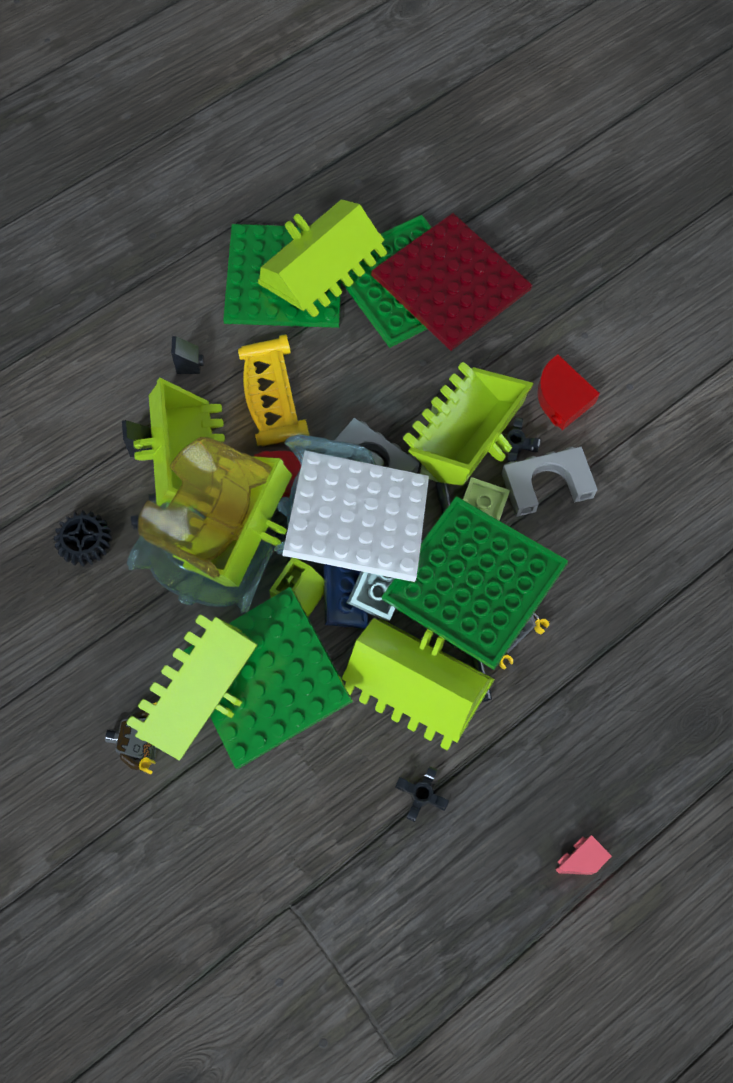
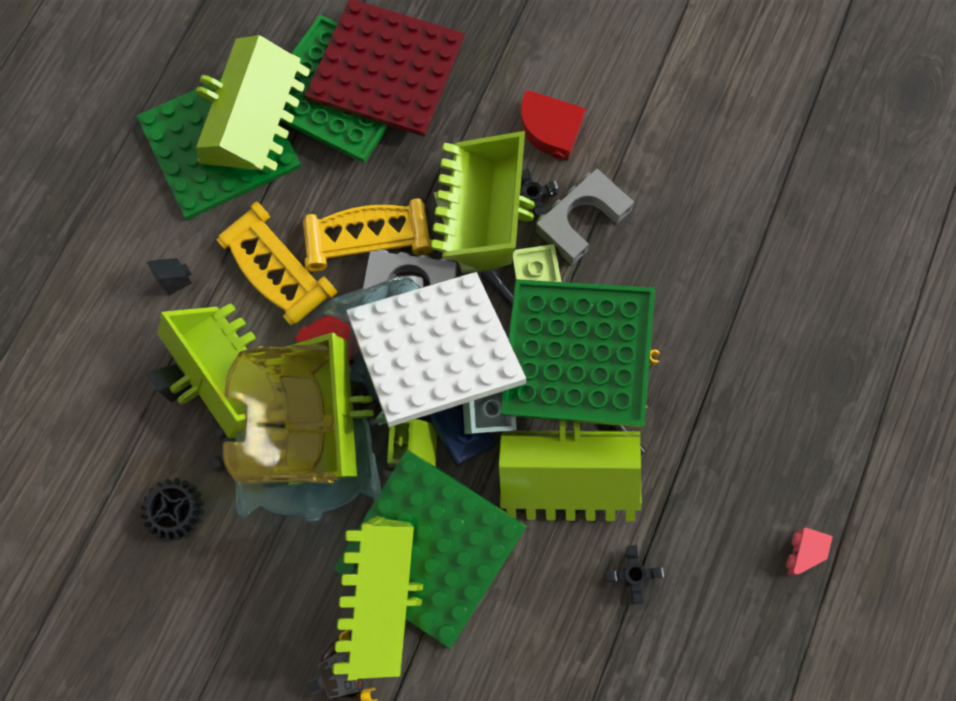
camera: 25 degrees left, 5 degrees up
none -> yellow piece [303,199,434,272]

